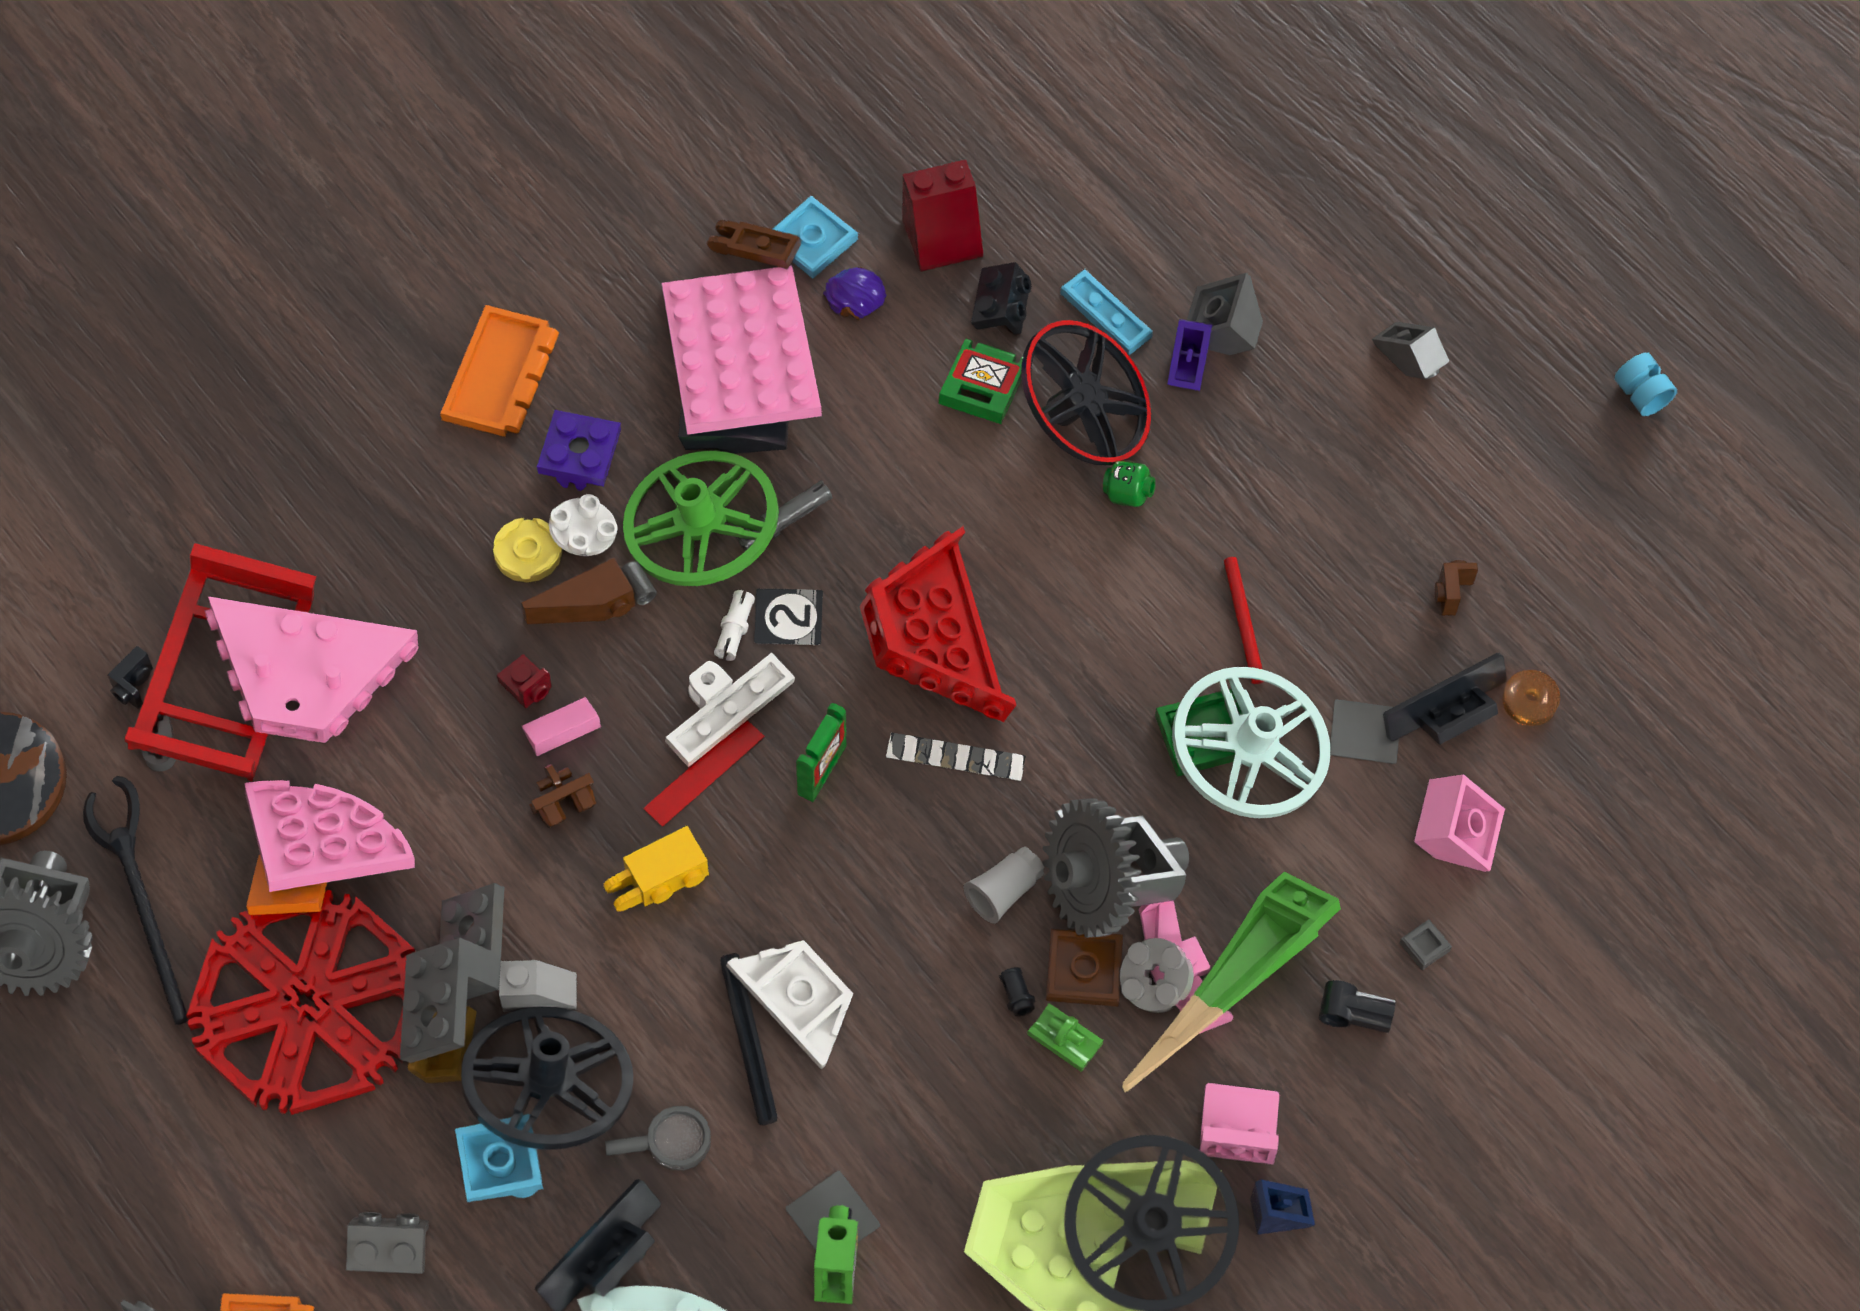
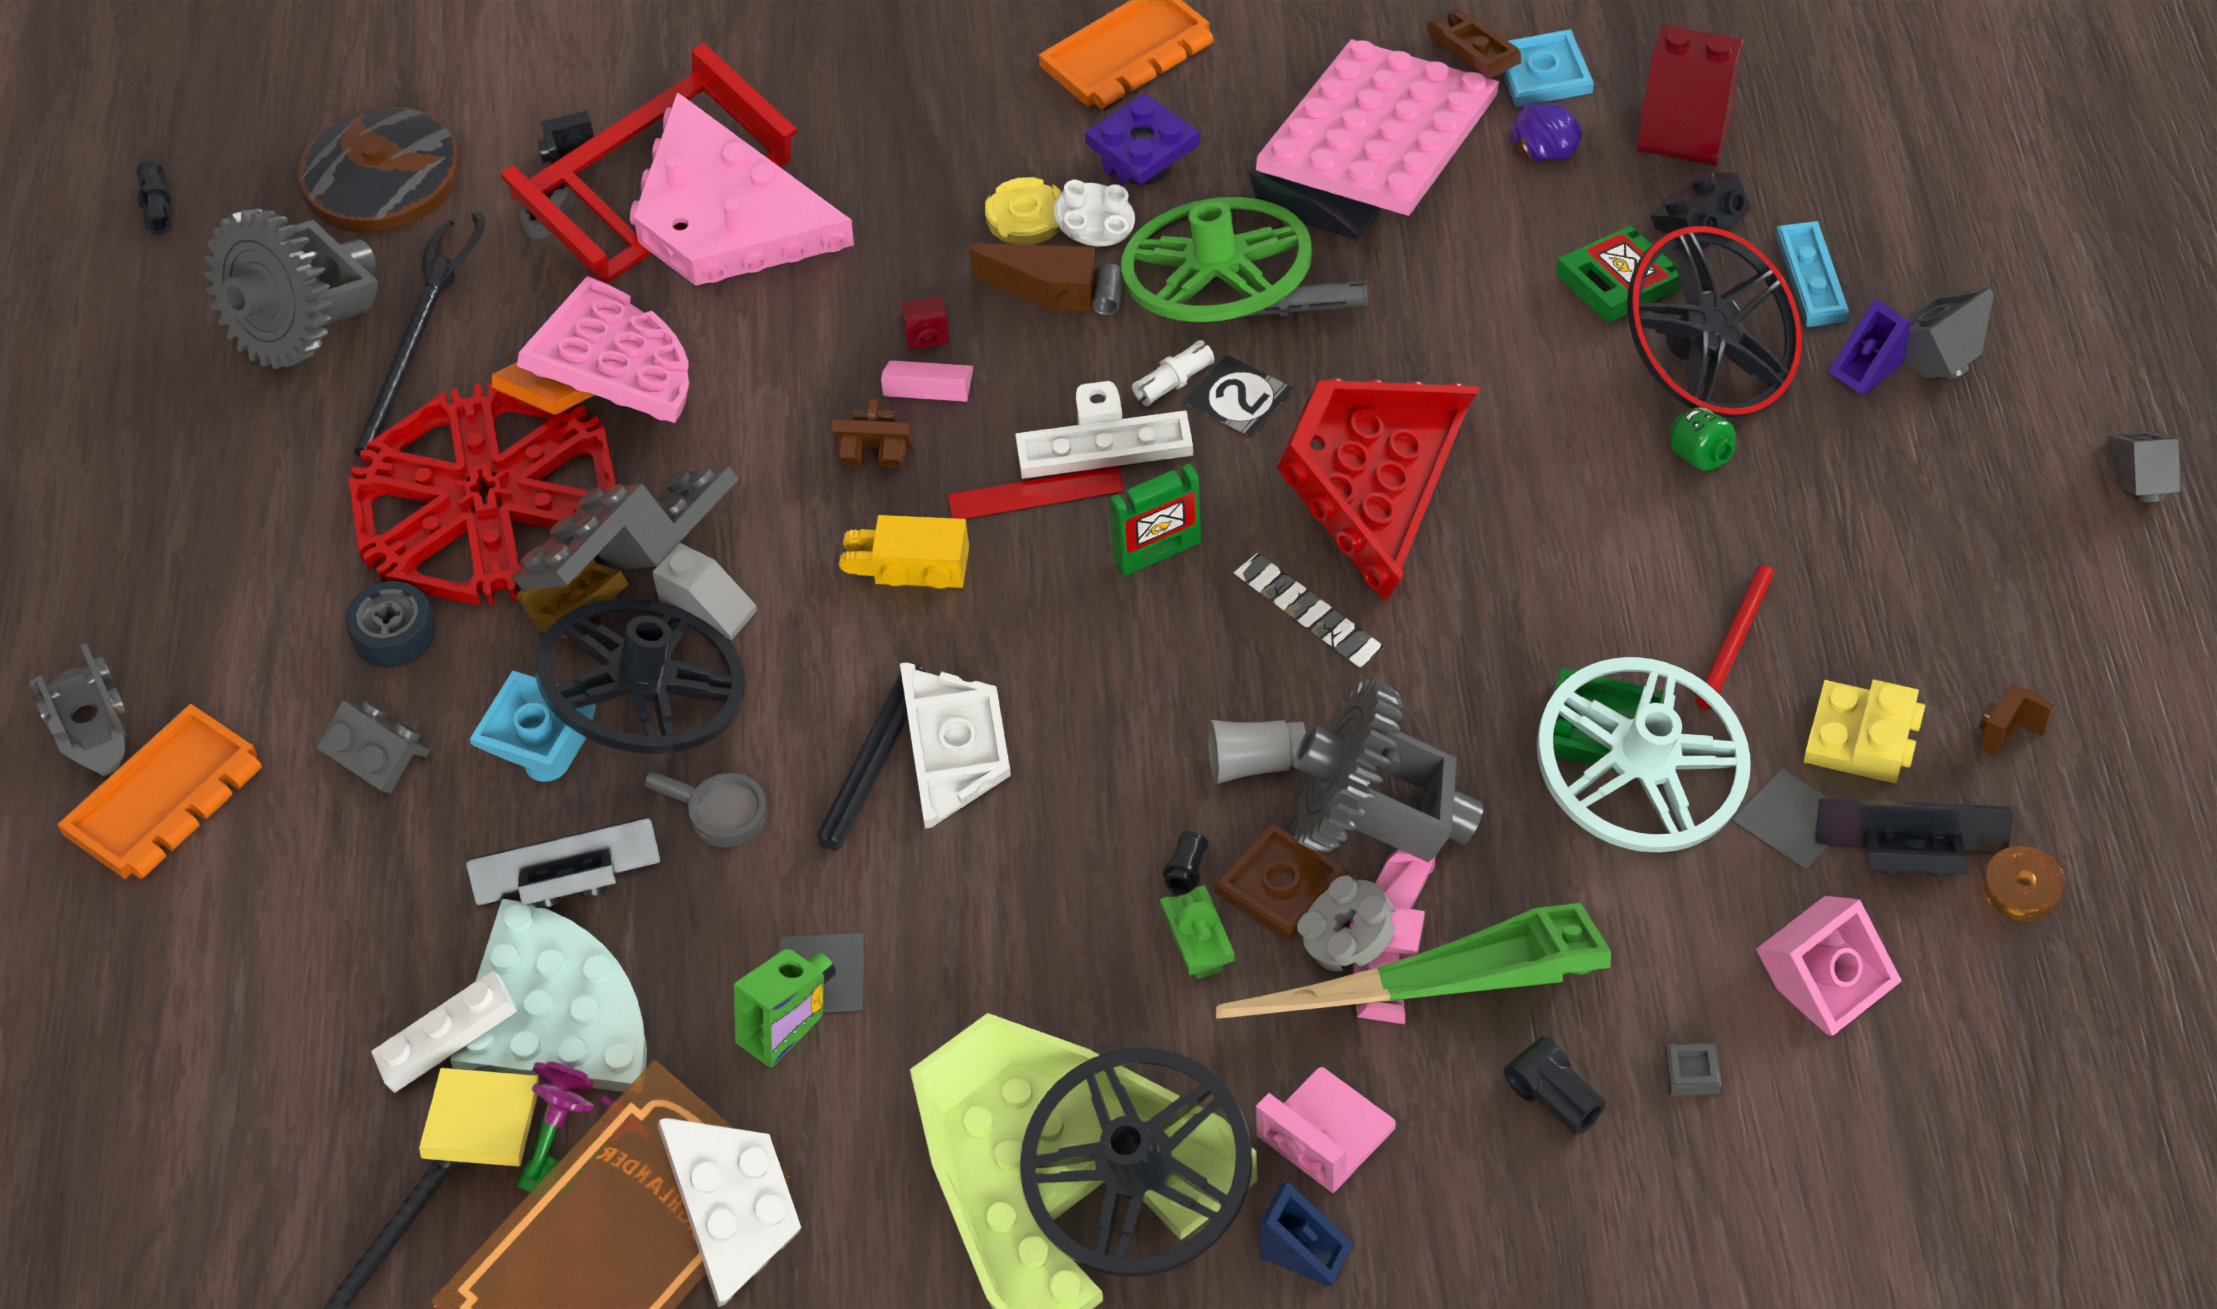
camera: 40 degrees right, 10 degrees down
none -> black wheel [346,581,436,668]
none -> light yellow plate [1804,679,1925,784]

